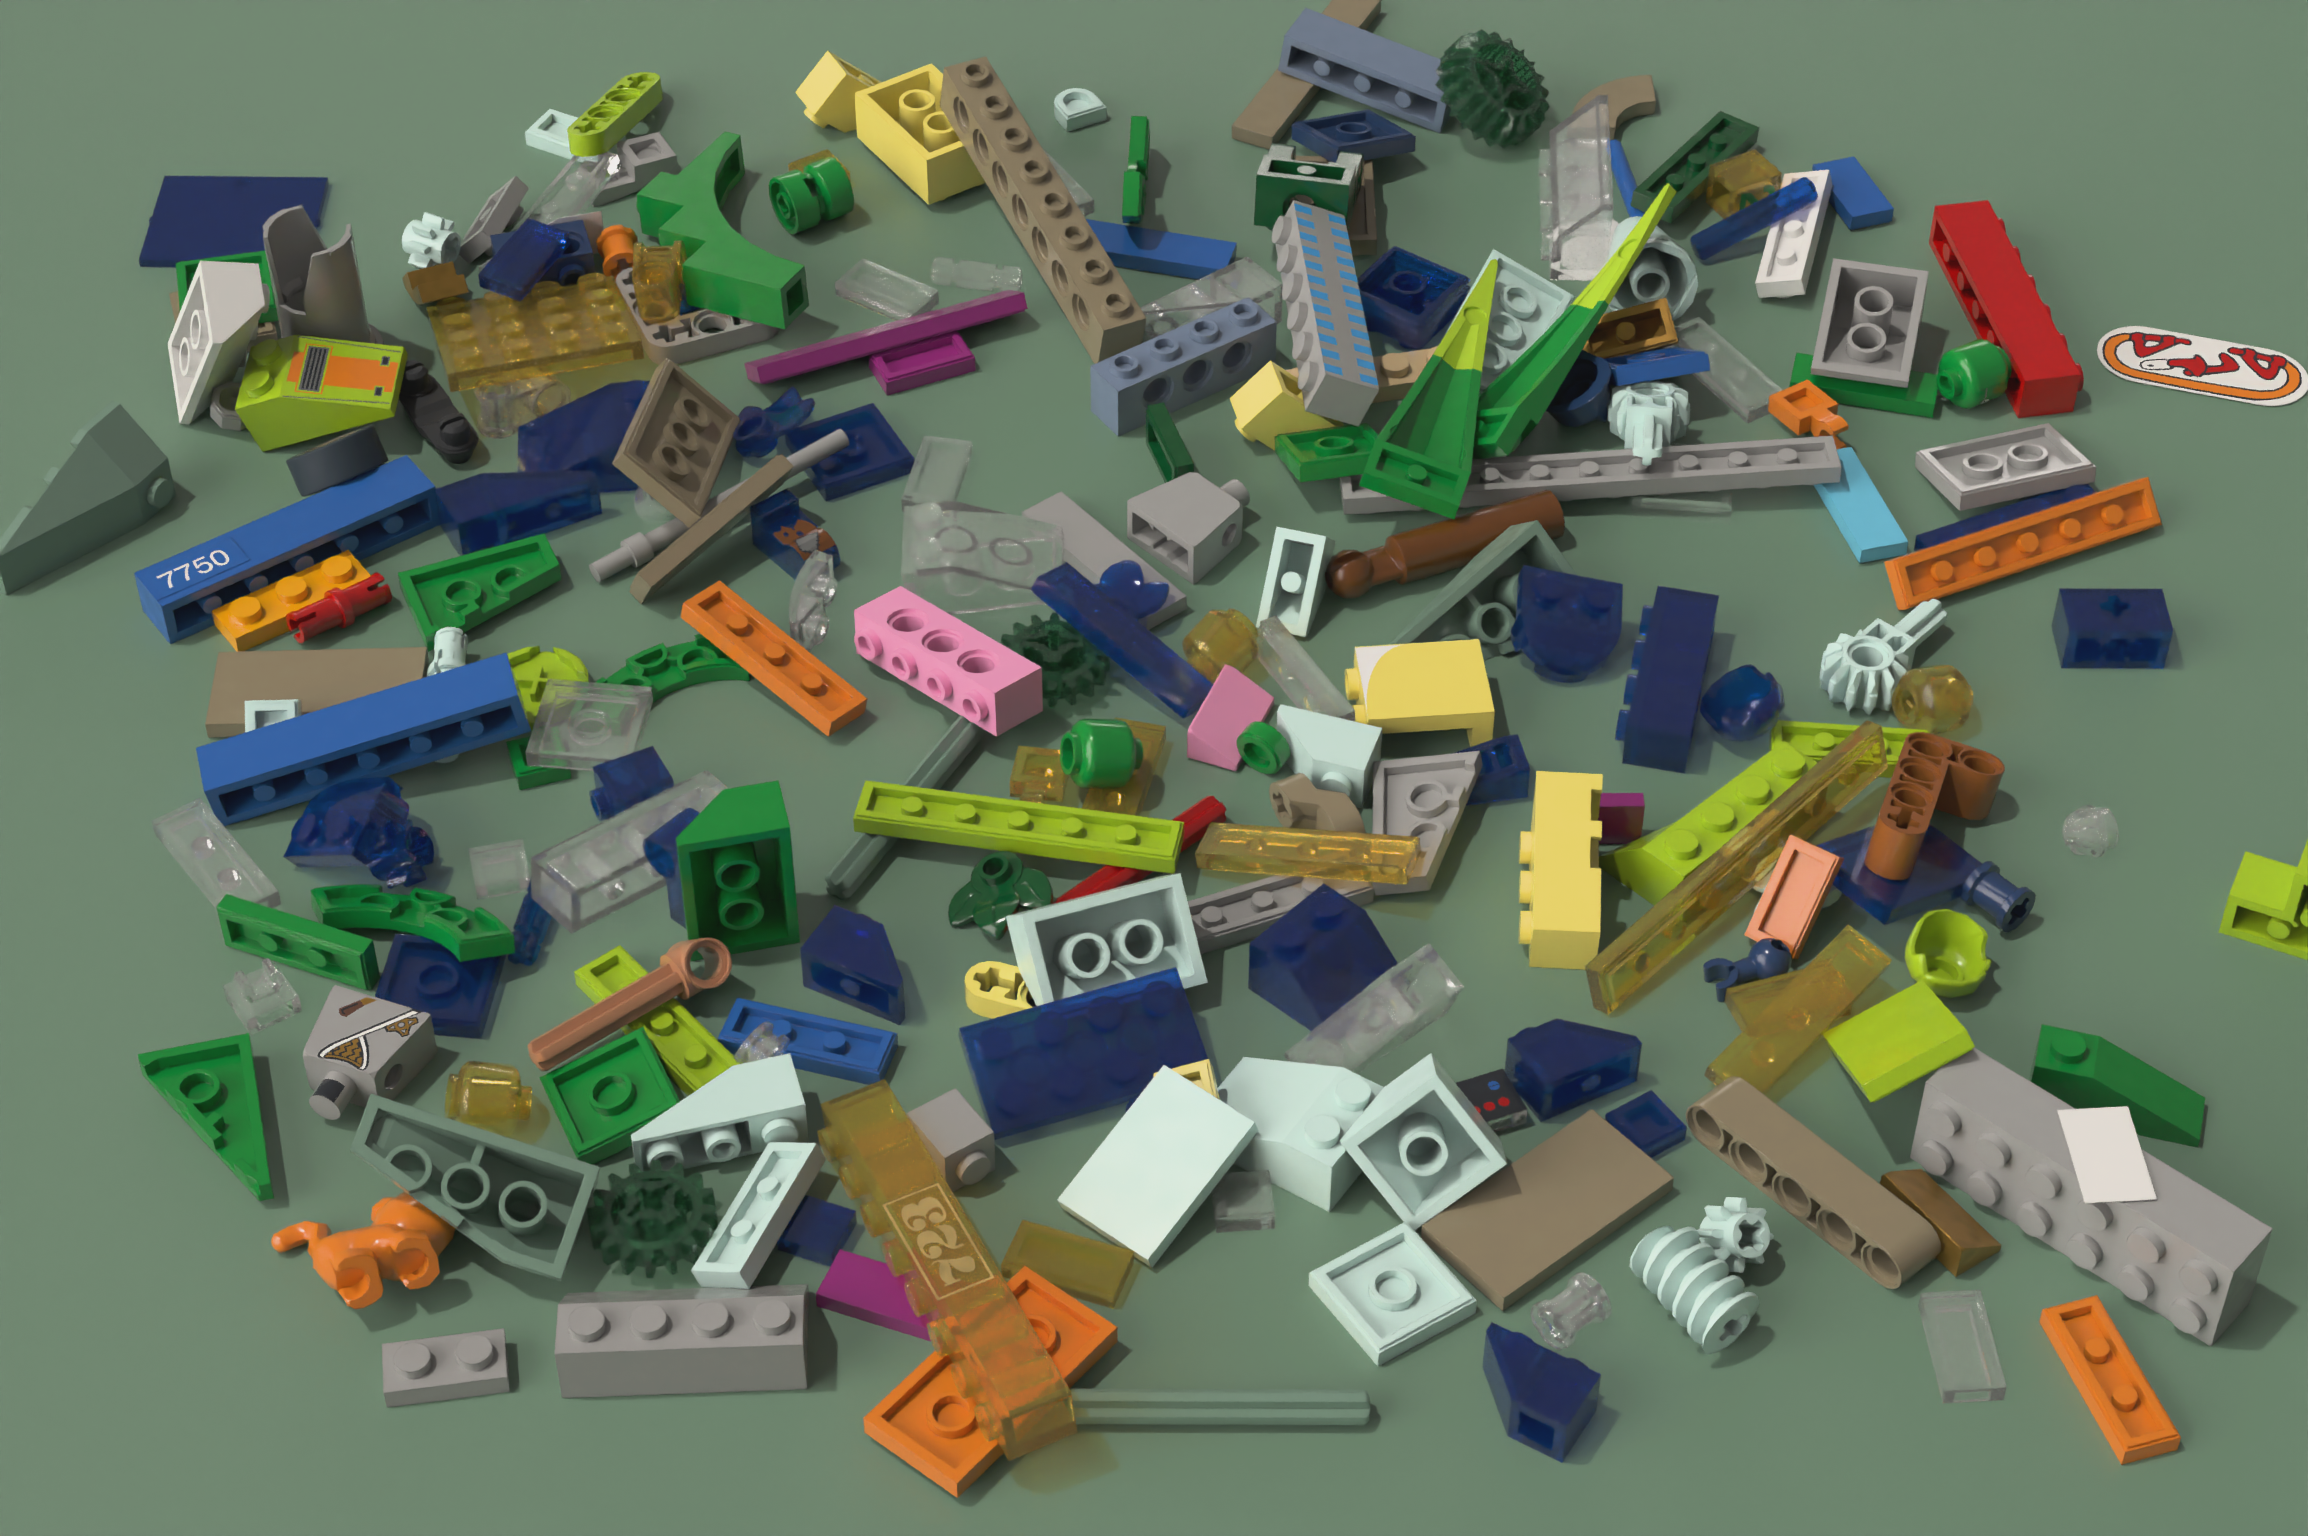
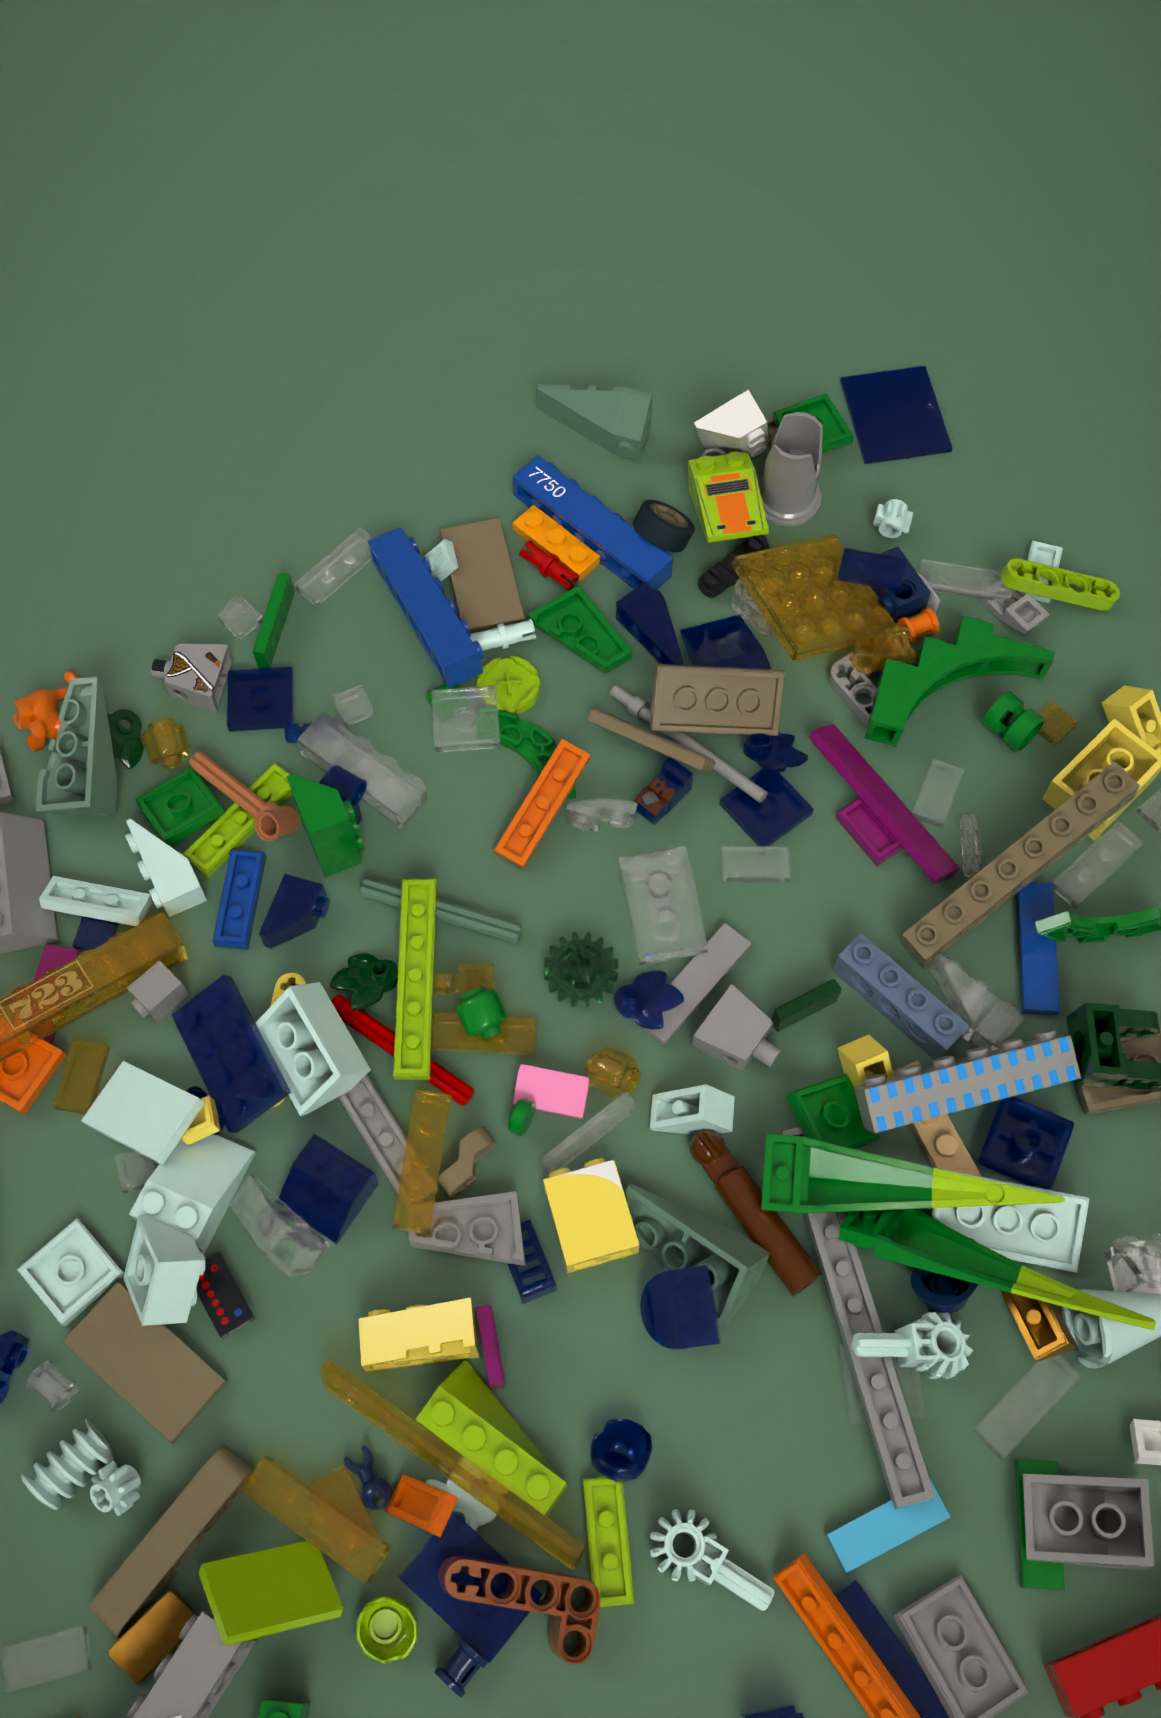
camera: 80 degrees right, 20 degrees up
green wing [138,1033,274,1201] -> none
clear blue slope [283,777,409,867] -> none
green tile [311,884,515,962] -> none
clear blue gear [366,819,434,889] -> none
pearl gold slope [402,261,469,305] -> none
light grey plate [459,176,529,263] -> none
clear green gear [587,1160,719,1278] -> none
clear blue brick [589,746,678,838] -> none
clear bush [734,1021,790,1064] -> none
bright pink brick [854,586,1043,737] -> none
clear blue tile [1031,562,1214,719] -> none
light aqua slope [1277,704,1382,808] -> none
clear blue slope [1505,1018,1642,1122] -> none
blue tile [1604,347,1710,386] -> none
clear blue tile [1605,1090,1687,1158] -> none
clear blue brick [1615,586,1719,774] -> none
orange plate [1768,380,1849,449] -> none
clear yellow head [1892,664,1973,734] -> none
green head [1936,339,2012,409] -> none

